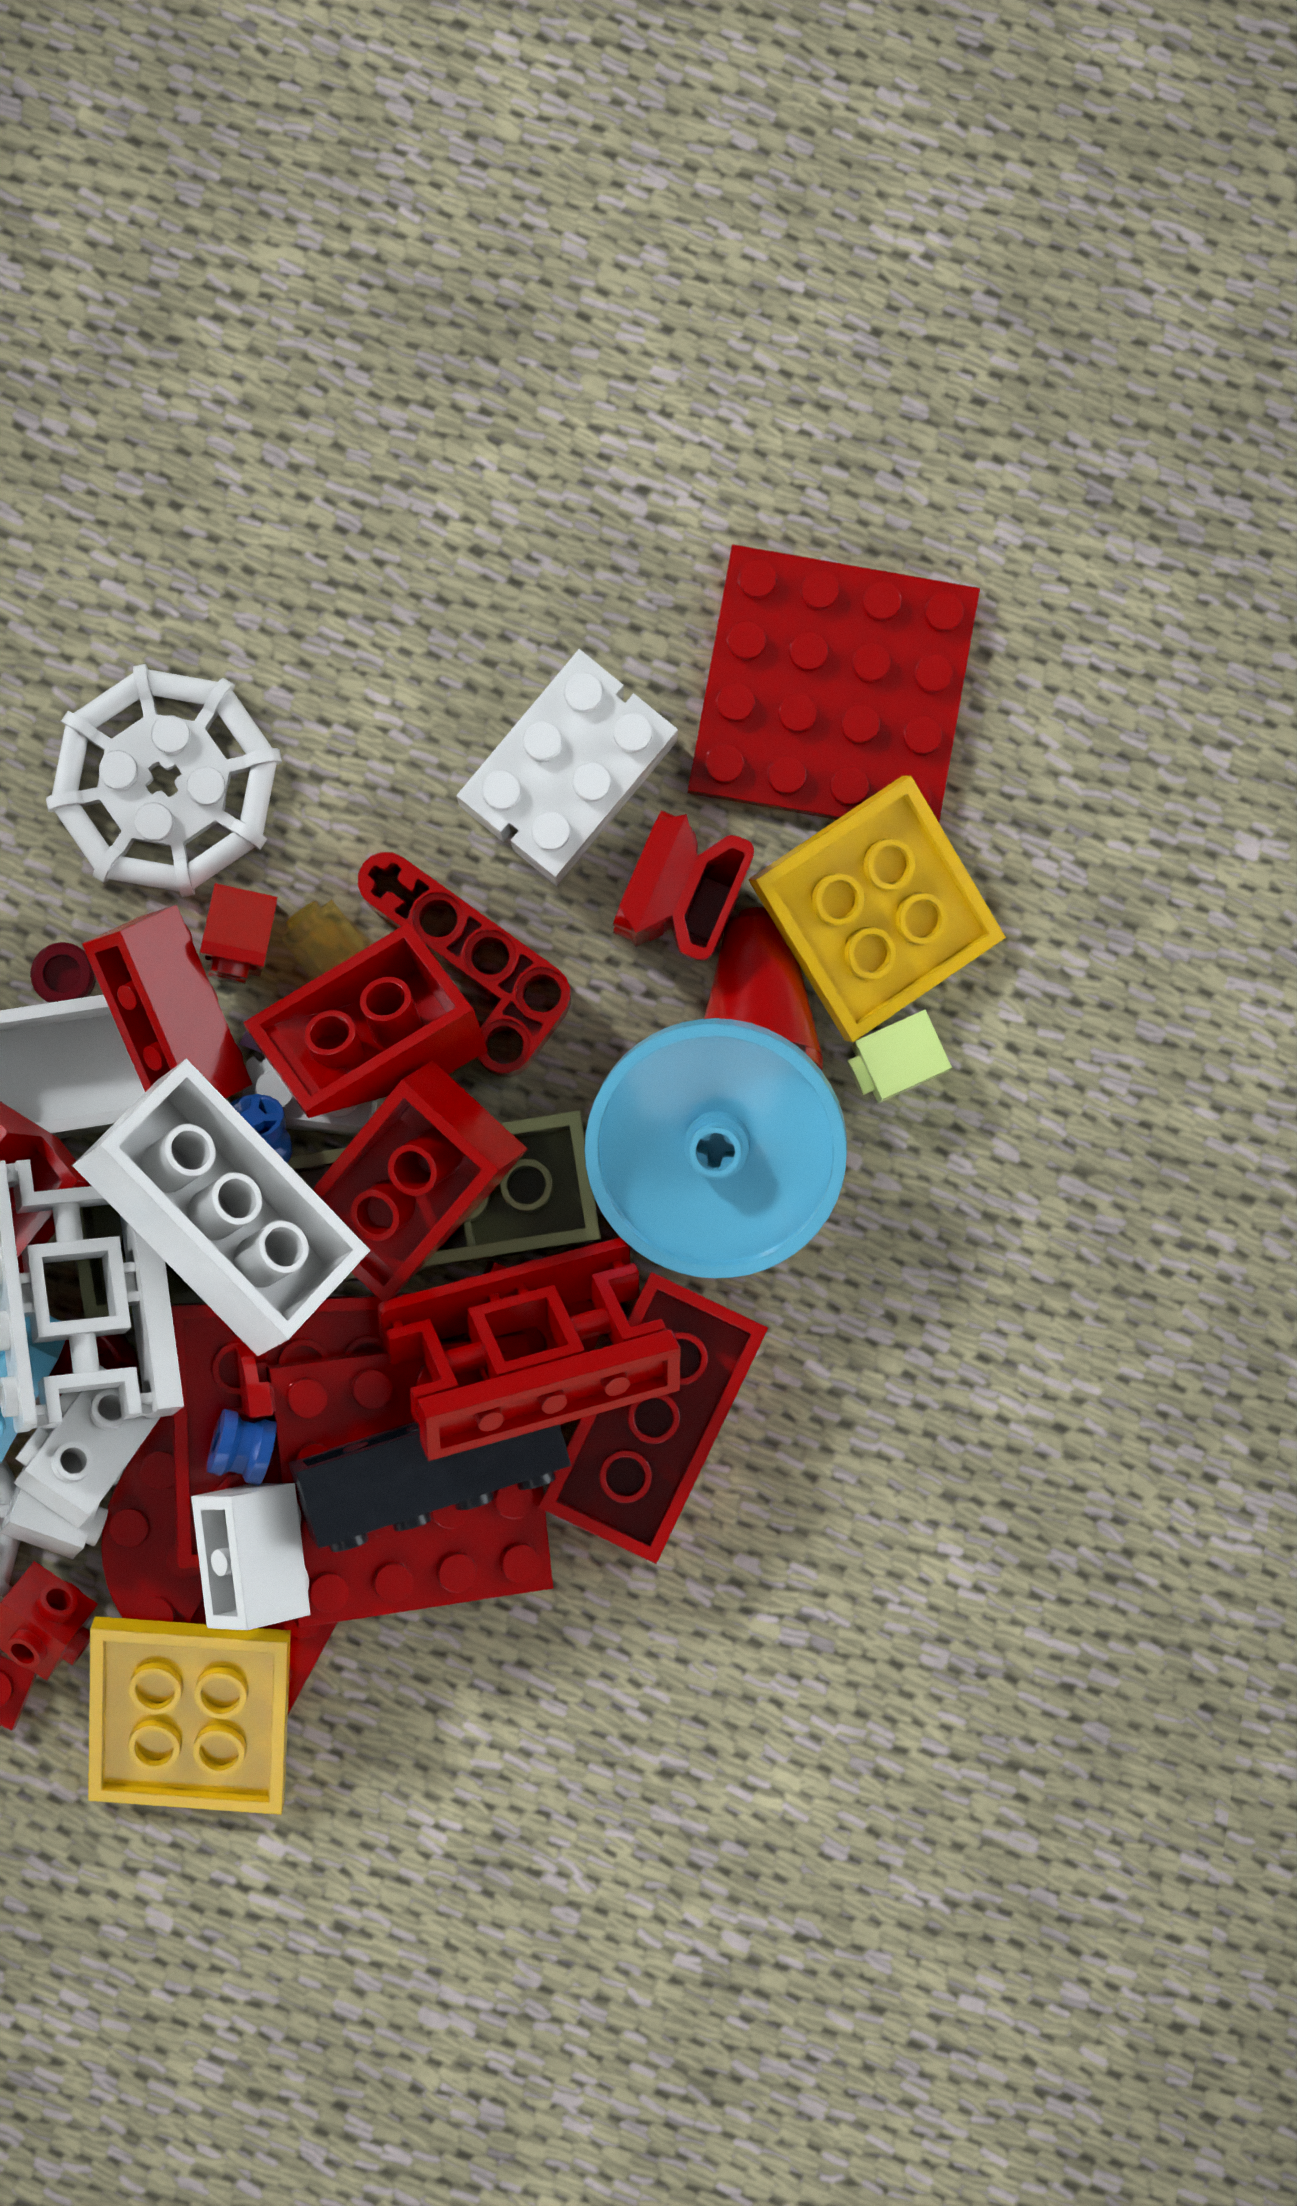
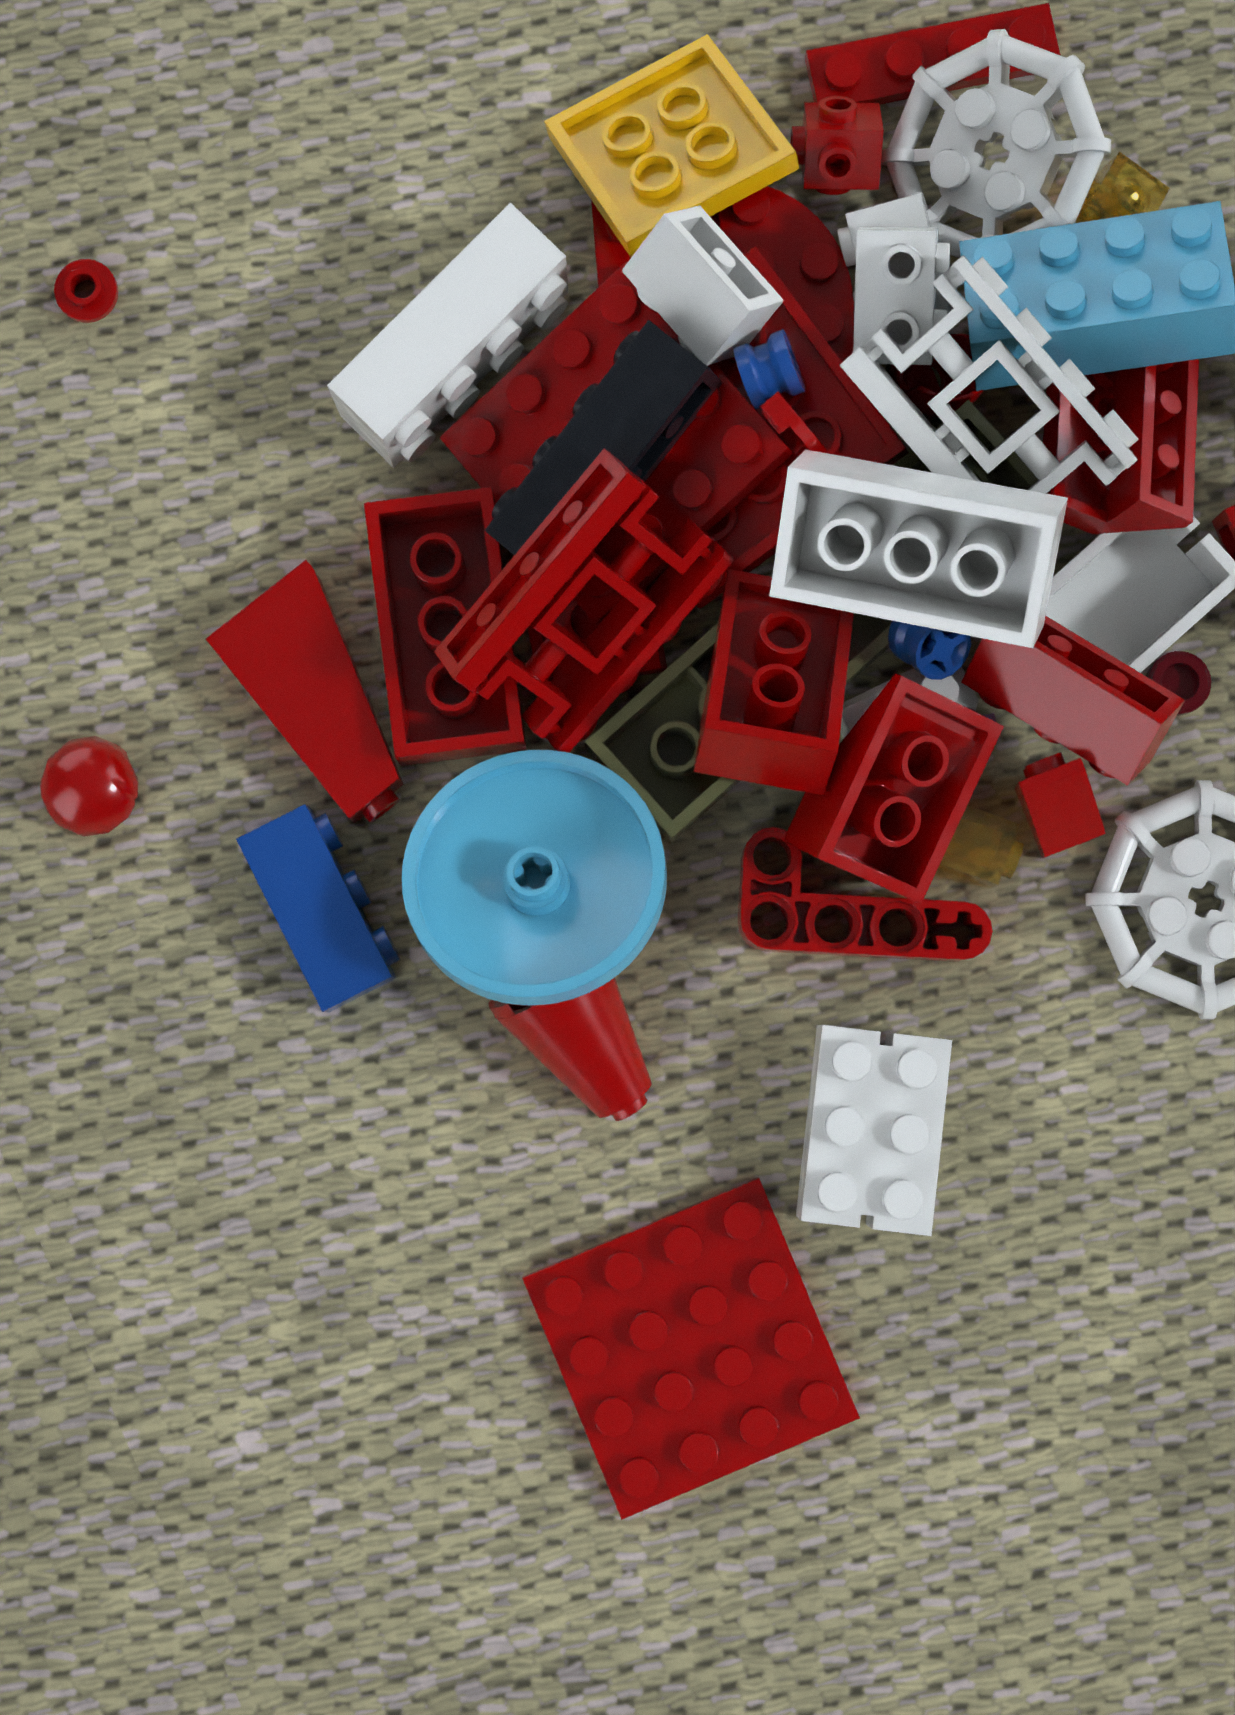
camera: 150 degrees right, 0 degrees up
red piece [613,810,754,961] -> none
yellow plate [748,776,1006,1042] -> none
yellowish green brick [847,1010,952,1103] -> none
none -> red hair [40,736,139,837]
none -> red plate [54,259,118,323]
none -> red slope [206,560,404,823]
none -> blue brick [236,804,400,1013]
none -> white brick [327,203,568,468]

